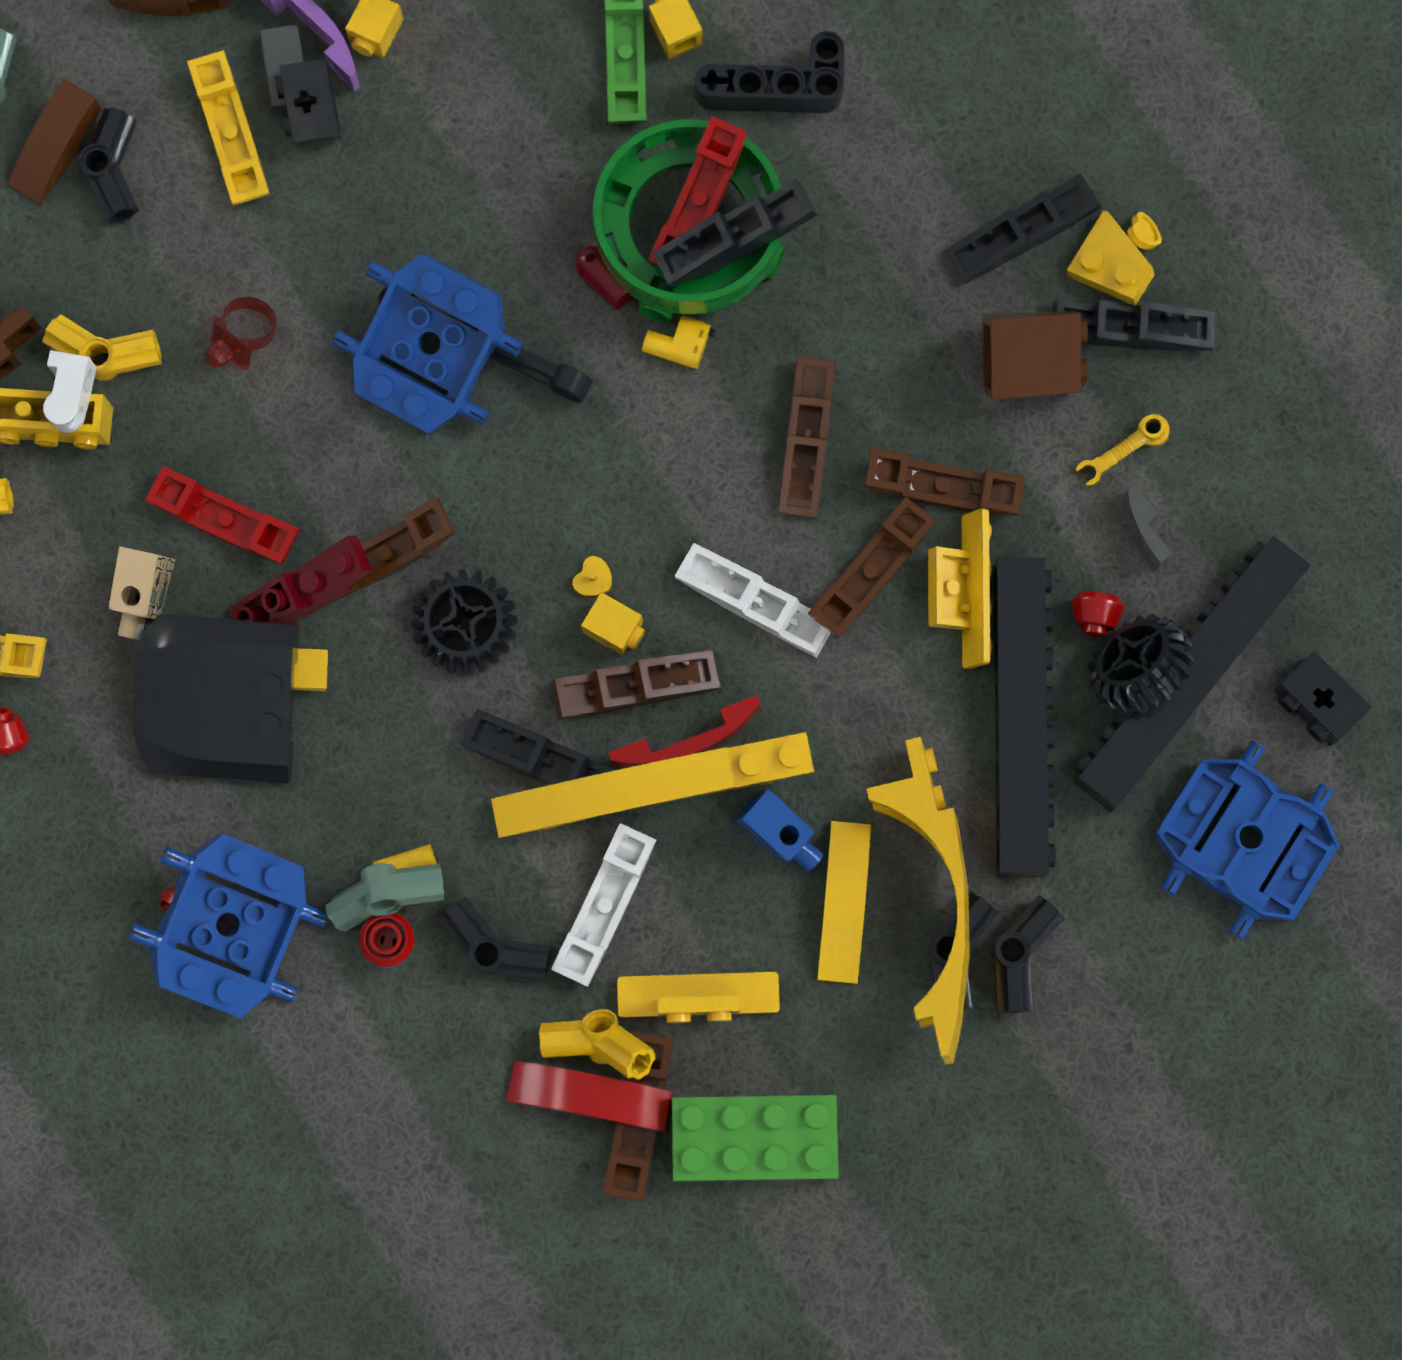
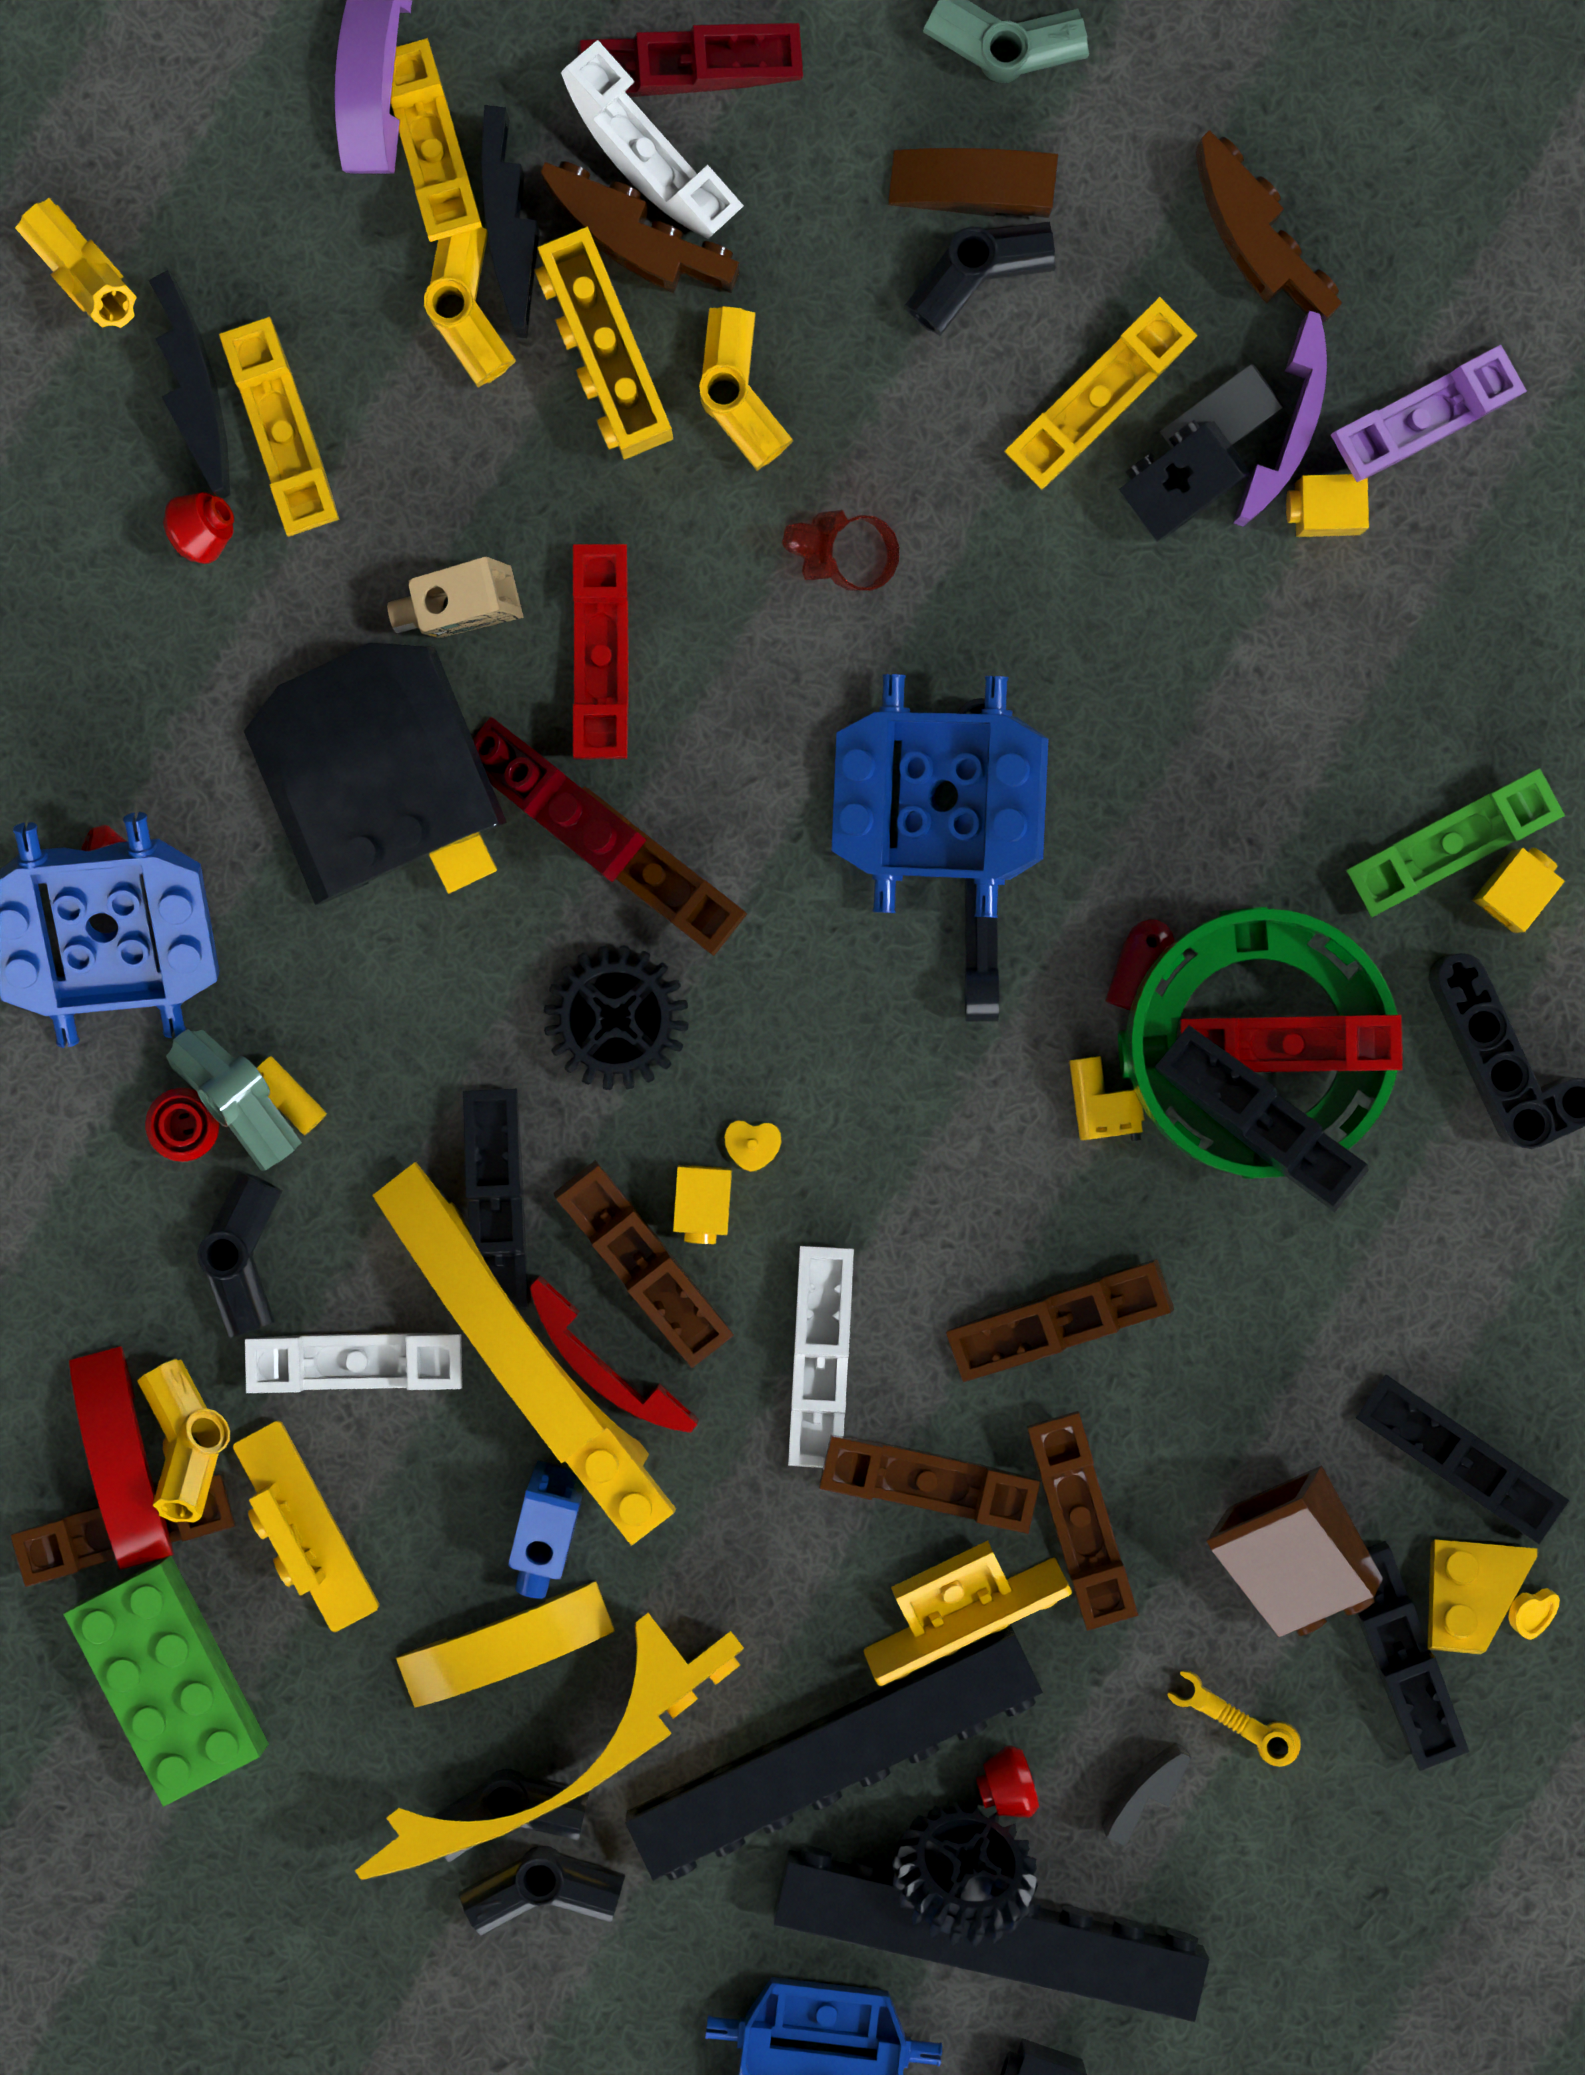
camera: 65 degrees right, 10 degrees up
white leg [43,350,97,433] -> none

